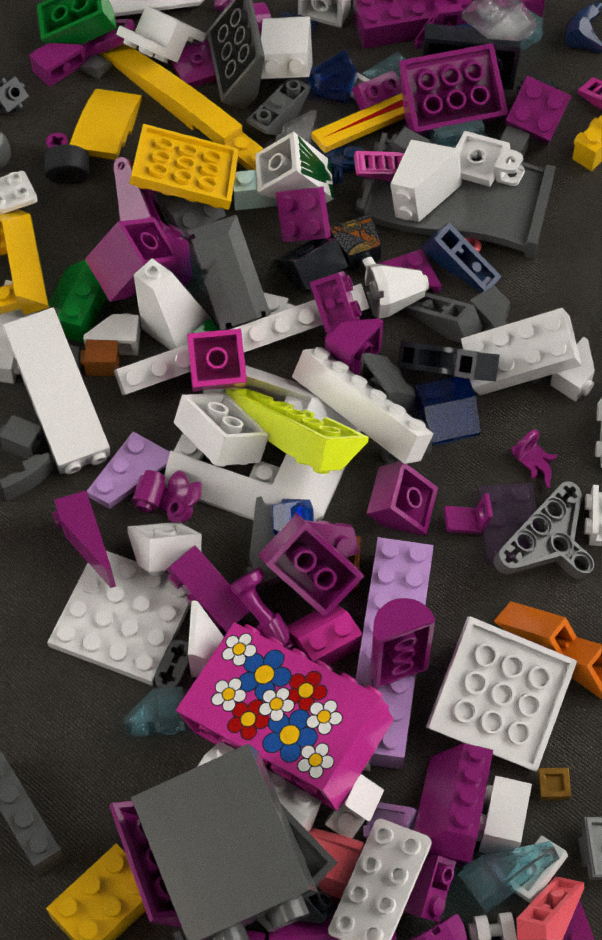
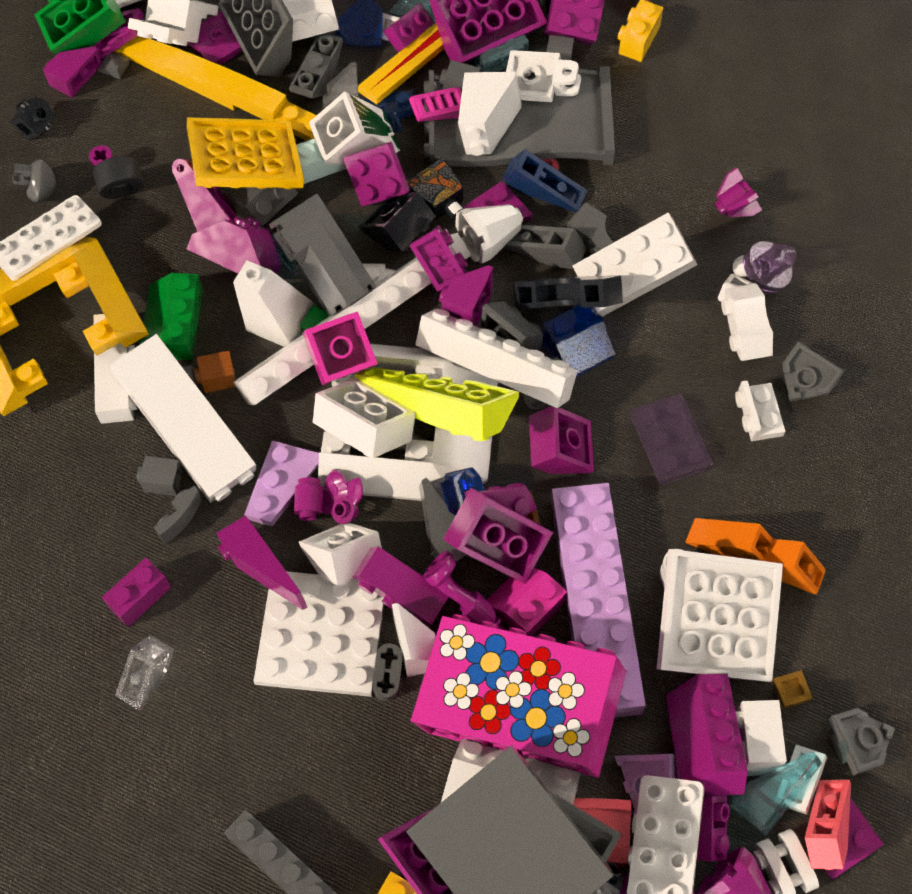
camera: 15 degrees left, 5 degrees up
yellow slope [70,89,142,160] -> none
white slope [83,313,141,355] -> none
magenta slope [85,217,180,301] -> none
clear light blue slope [124,687,185,737] -> none
white slope [325,774,384,838] -> none
magenta brick [370,598,435,689] -> none
magenta bracket [443,493,493,534] -> none
dark grey beam [494,481,594,579] -> none
magenta piece [511,429,557,489] -> none
white slope [550,337,595,402] -> none

